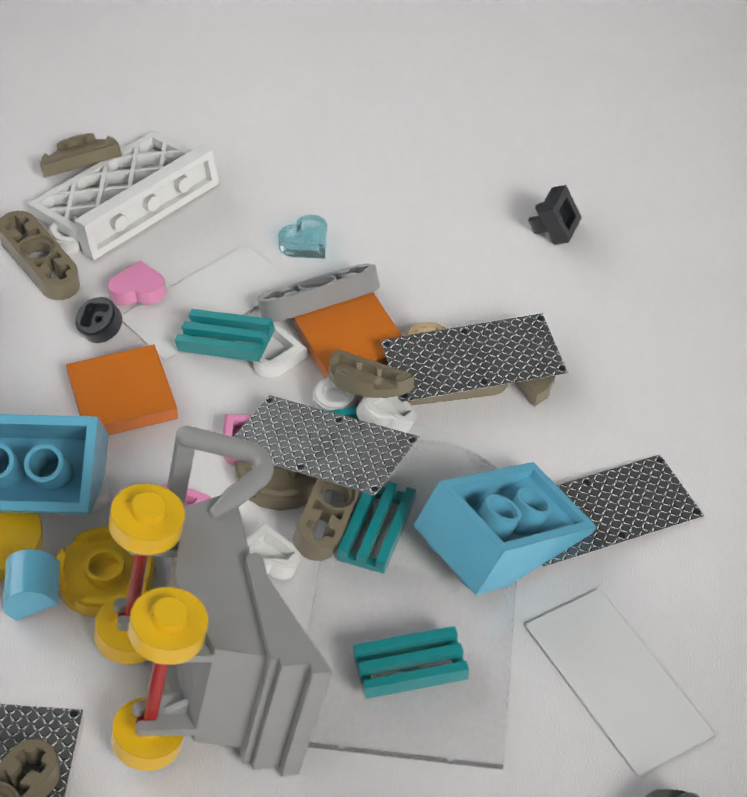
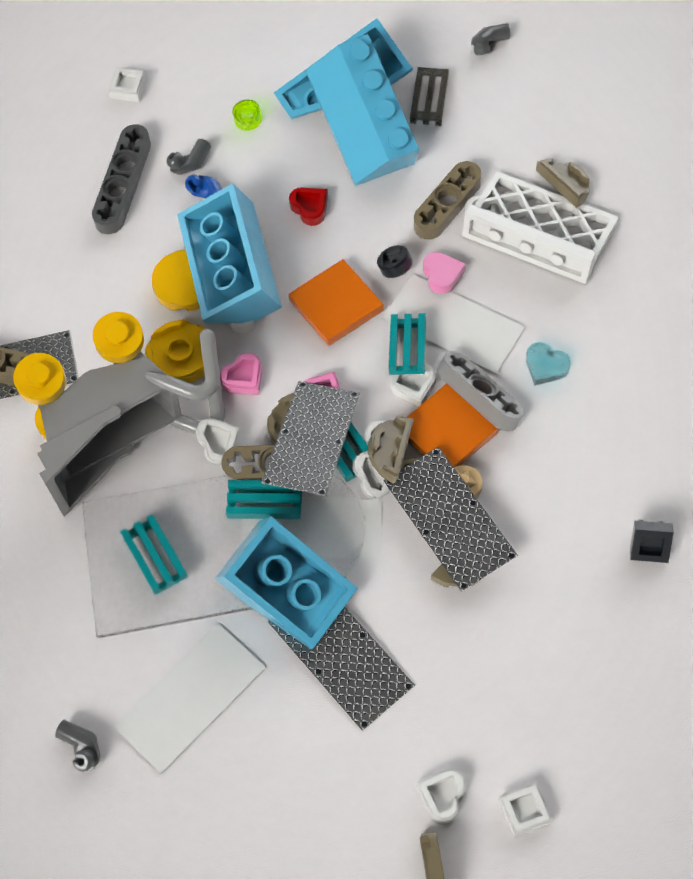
camera: 80 degrees right, 15 degrees up
medium azure brick [3,549,60,621] -> none

